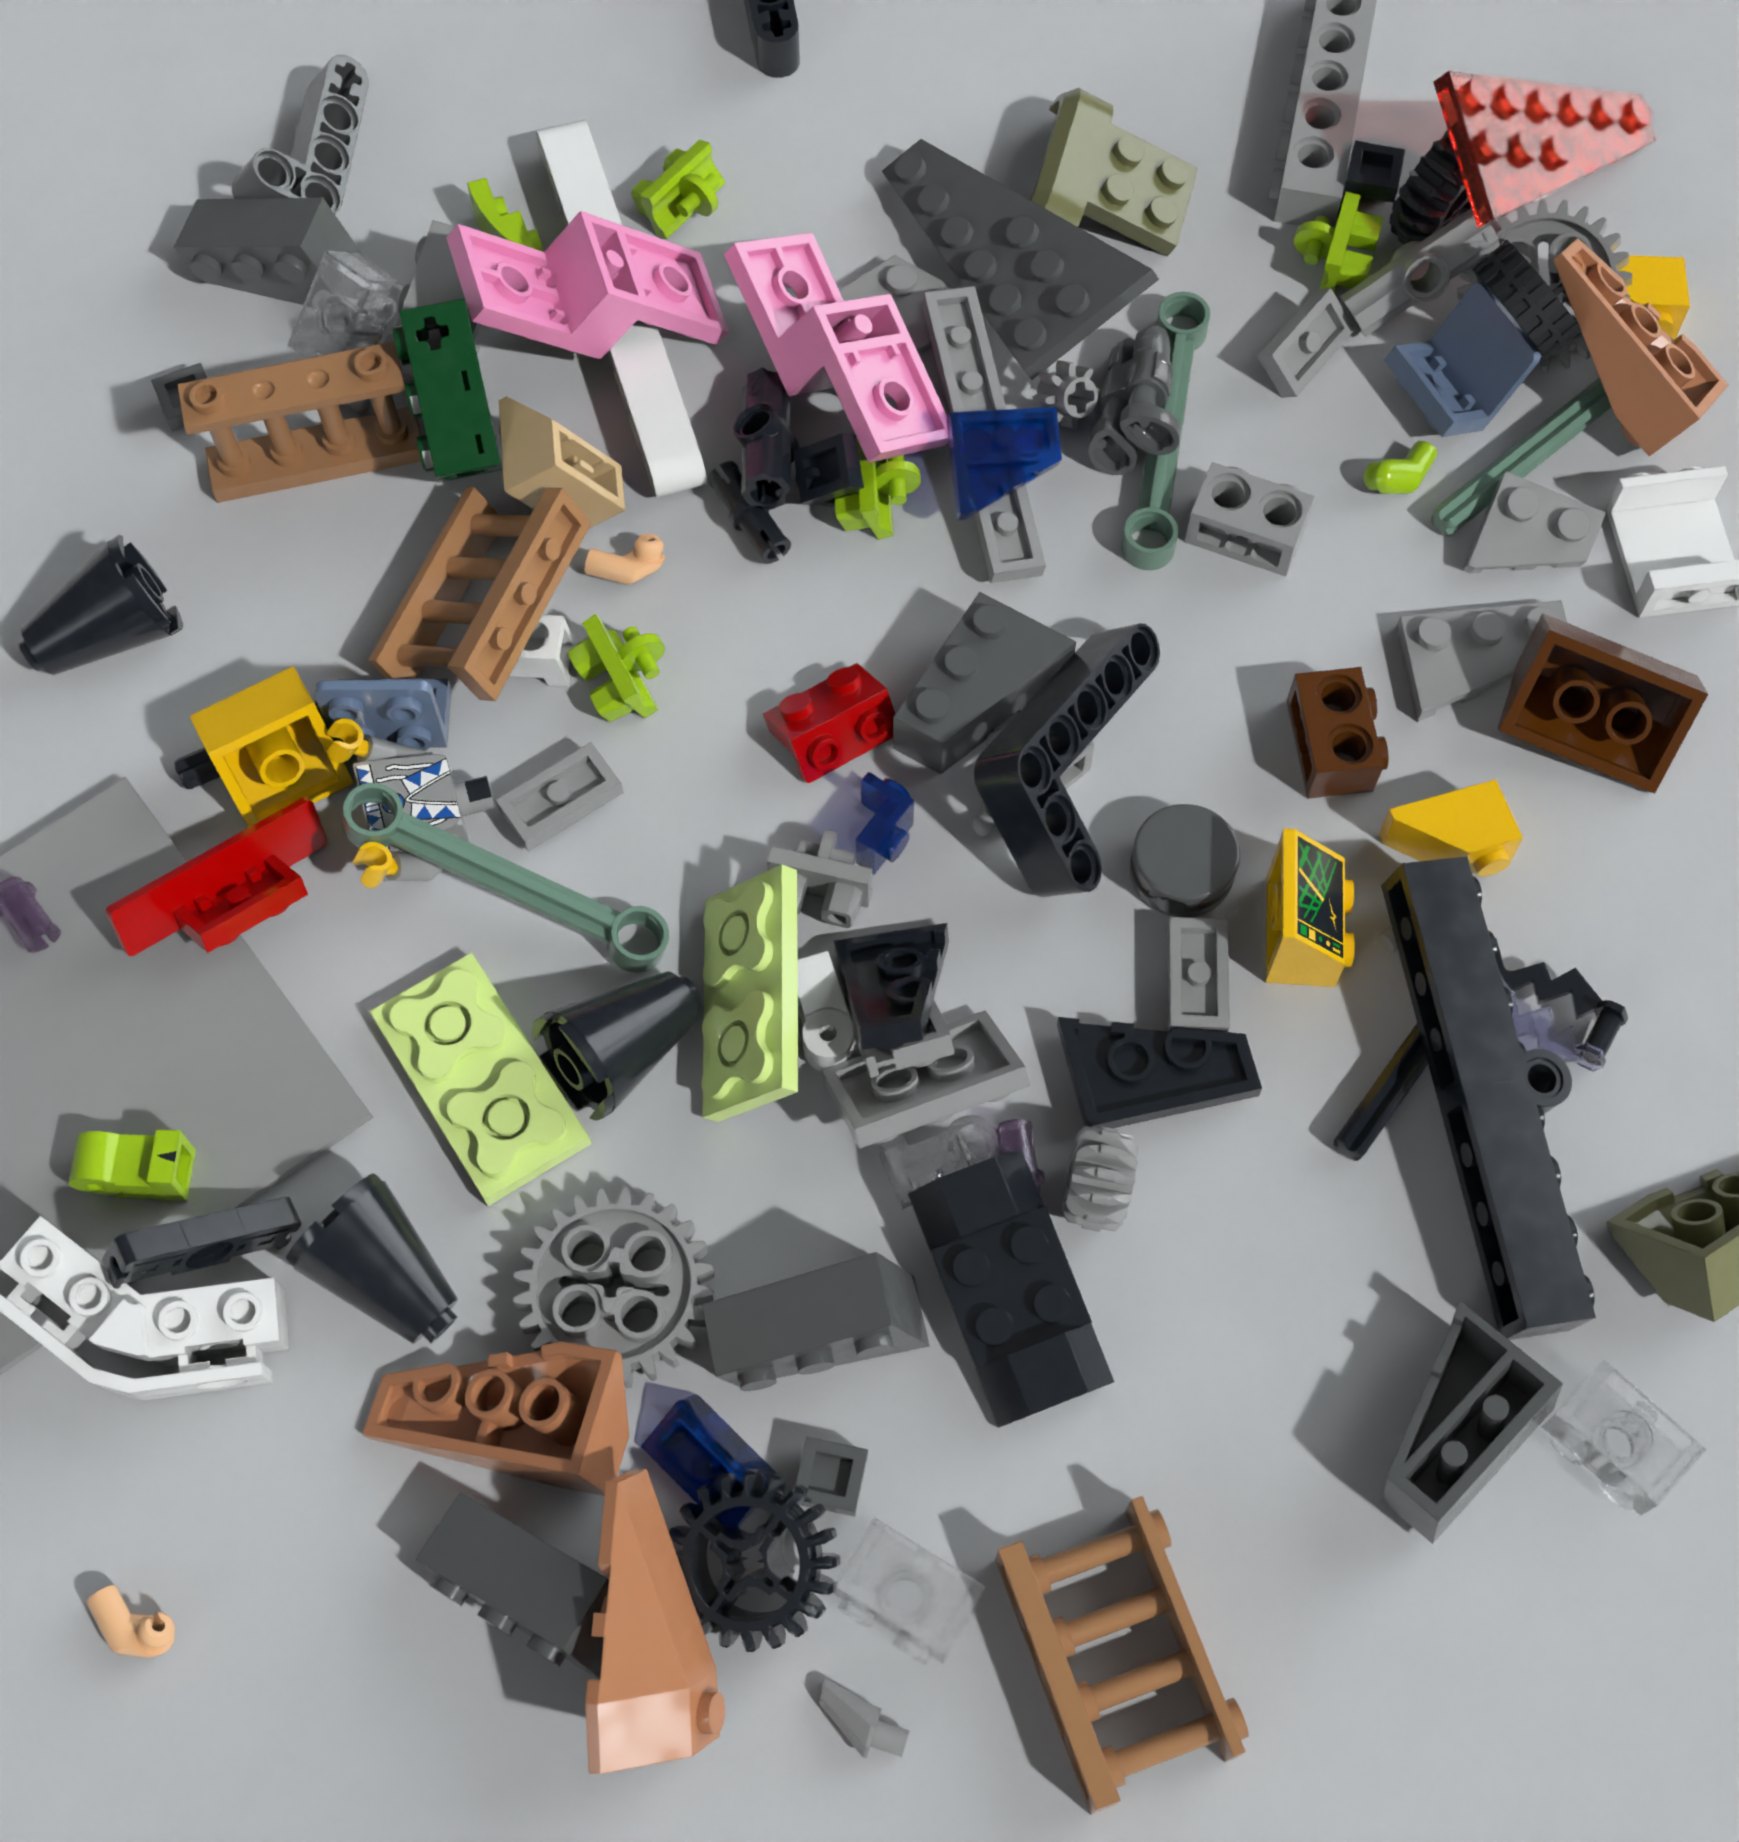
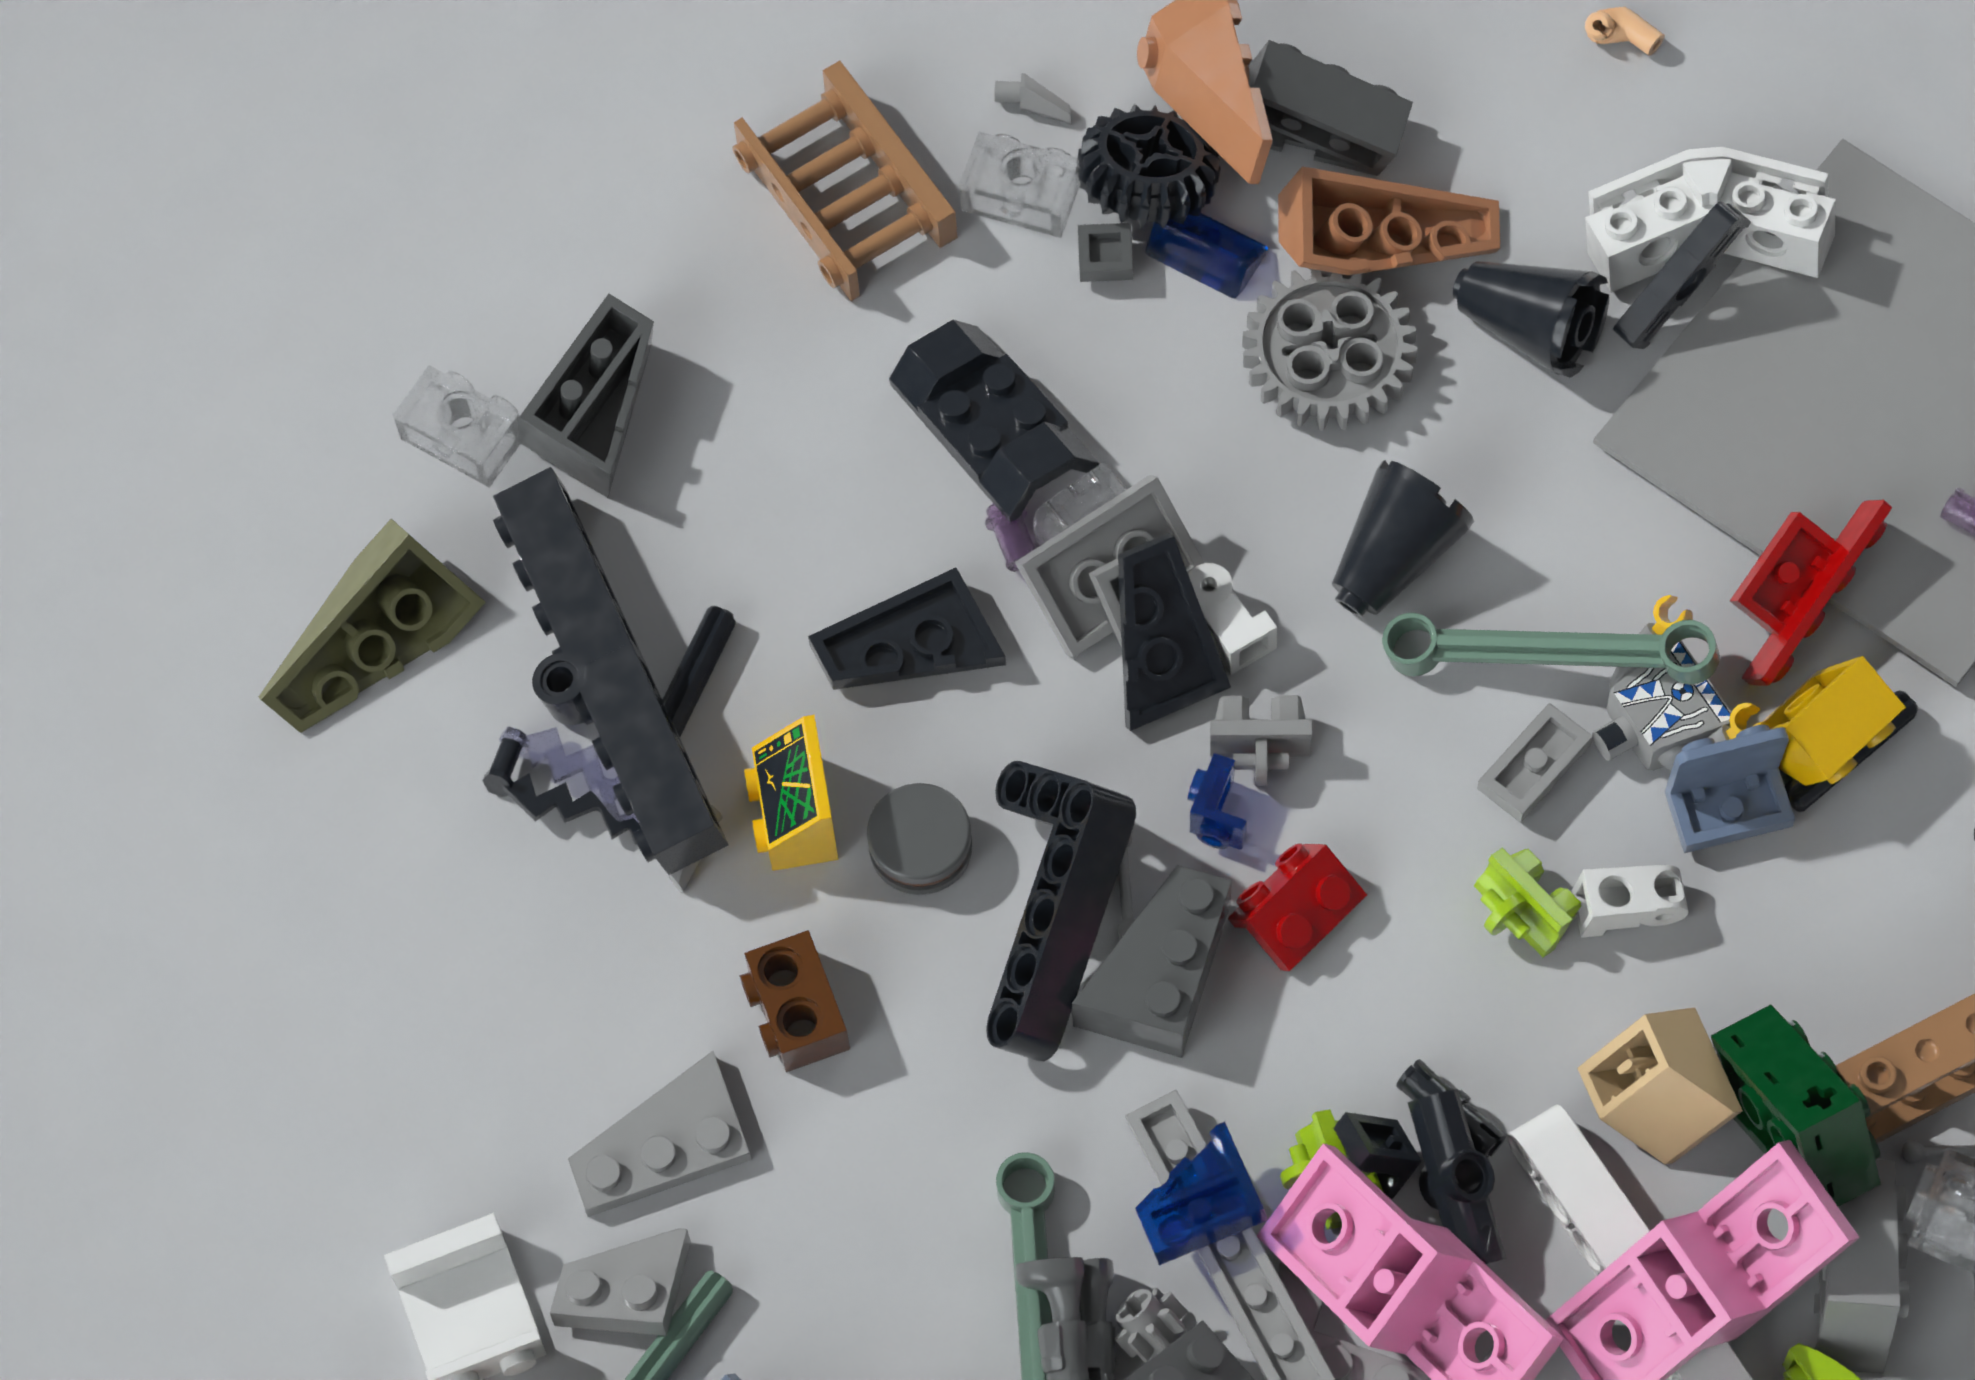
camera: 170 degrees right, 0 degrees up
lime leg [68,1130,196,1201] -> none
medium nougat fence [368,486,591,701] -> none
yellowish green piece [369,952,592,1206] -> none
light nougat arm [585,534,665,585] -> none
yellowish green piece [701,864,798,1122] -> none
dark grey wedge [702,1252,930,1391] -> none
light grey gear [1062,1126,1139,1232] -> none
light grey plate [1167,917,1230,1032] -> none
light grey brick [1185,462,1315,576] -> none
lime arm [1363,441,1438,494] -> none
yellow slope [1379,779,1523,877] -> none
reddish brown slope [1498,613,1708,794] -> none

